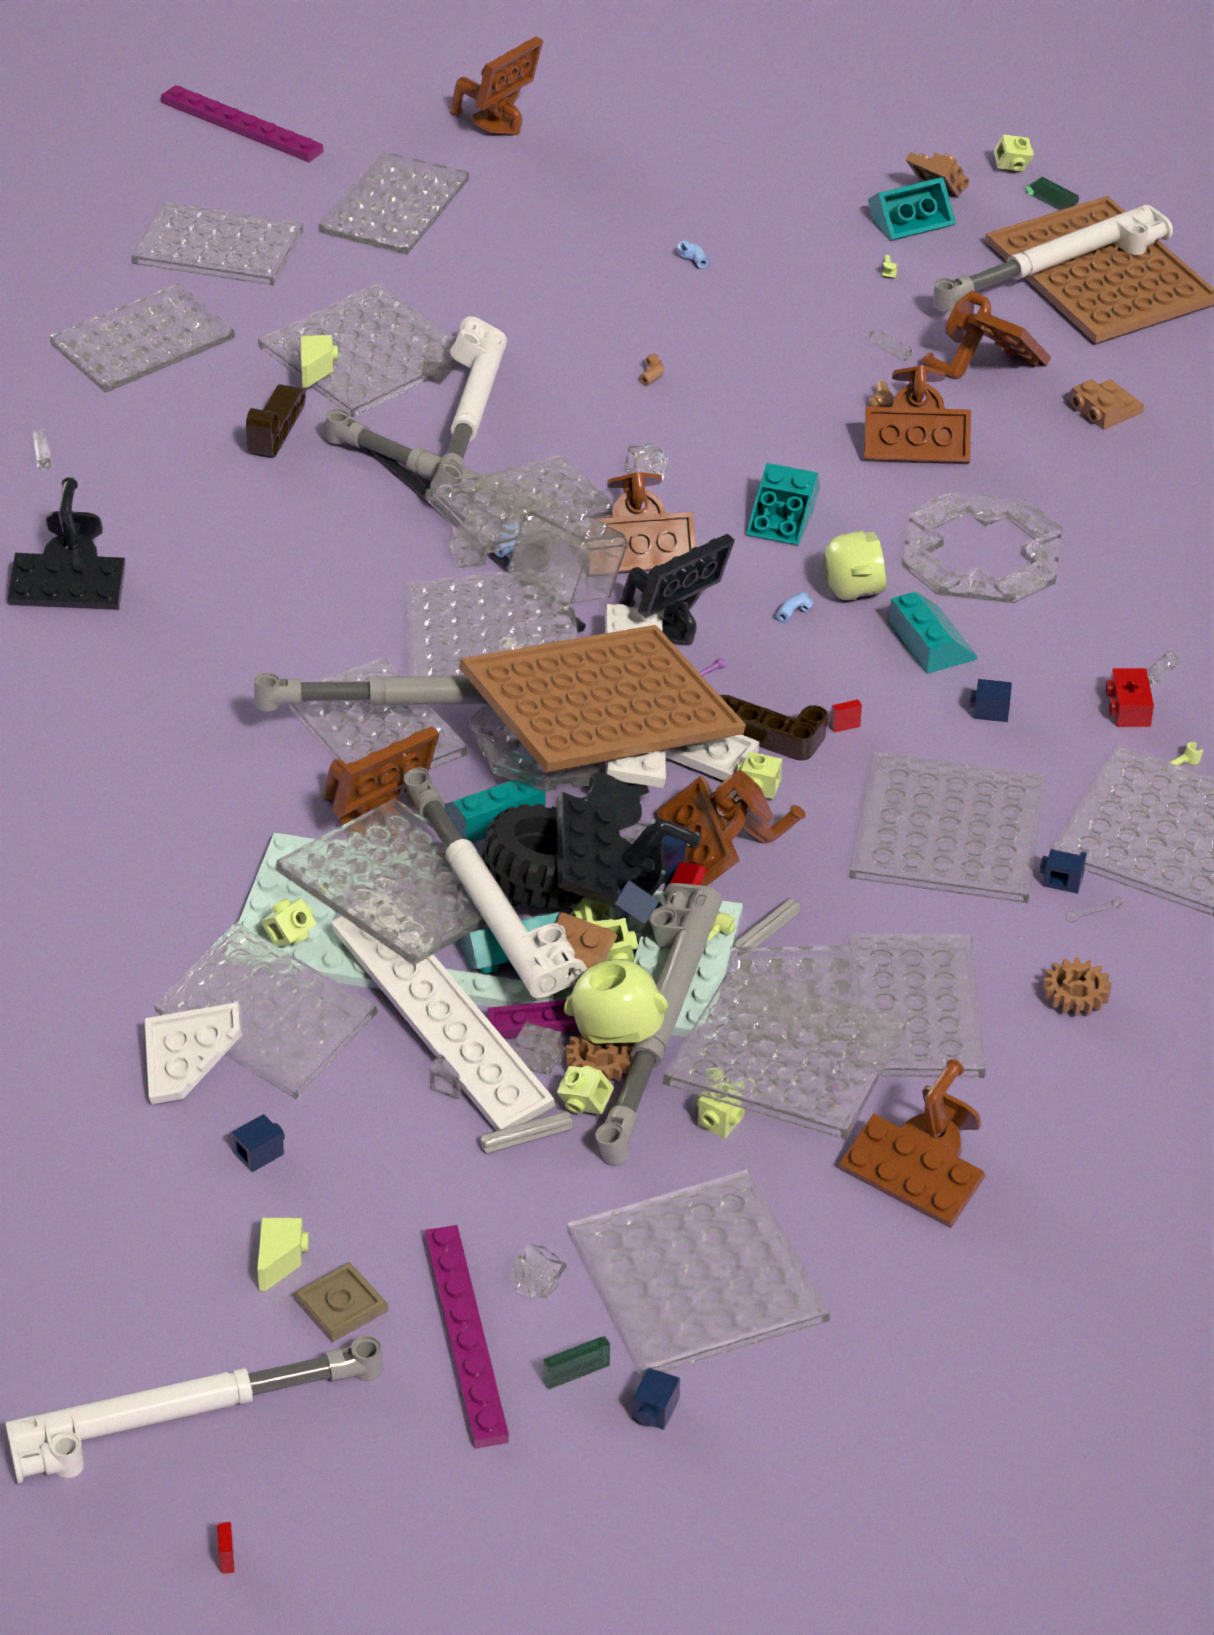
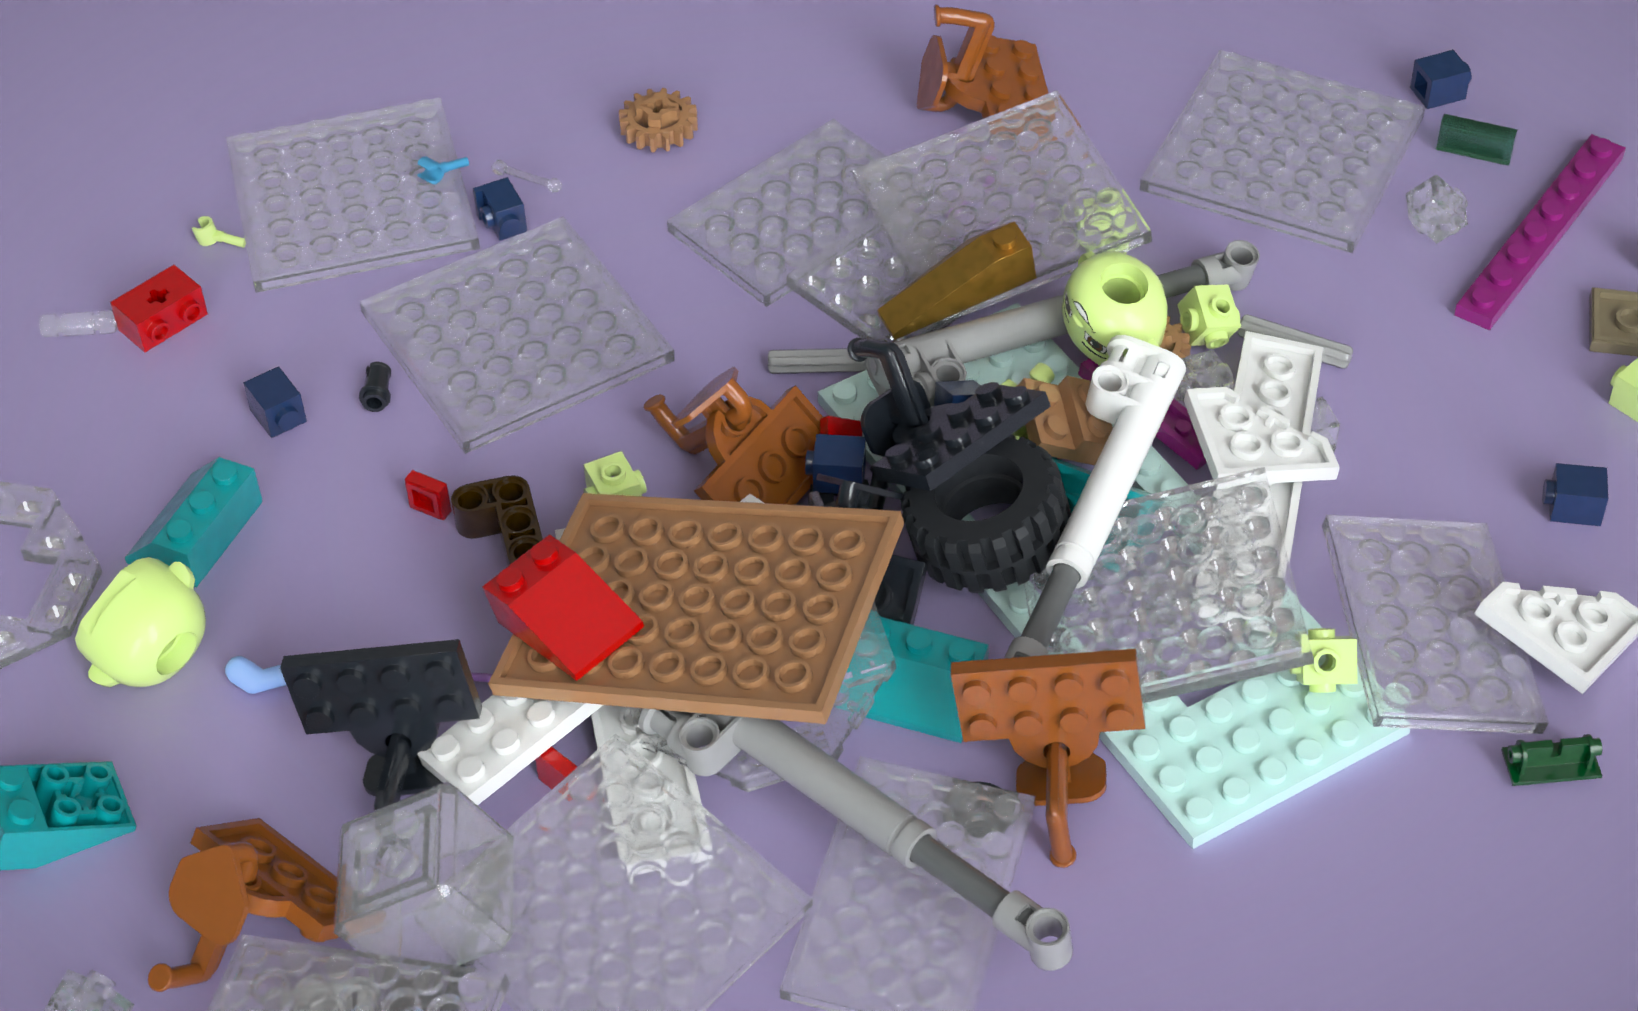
camera: 130 degrees left, 5 degrees up
none -> black pin [359,361,392,412]
none -> dark azure hand [417,156,469,184]
none -> red slope [482,534,645,681]
none -> pearl gold wedge [877,221,1037,340]
none -> white plate [1184,387,1340,487]
none -> dark green hinge [1501,734,1603,786]

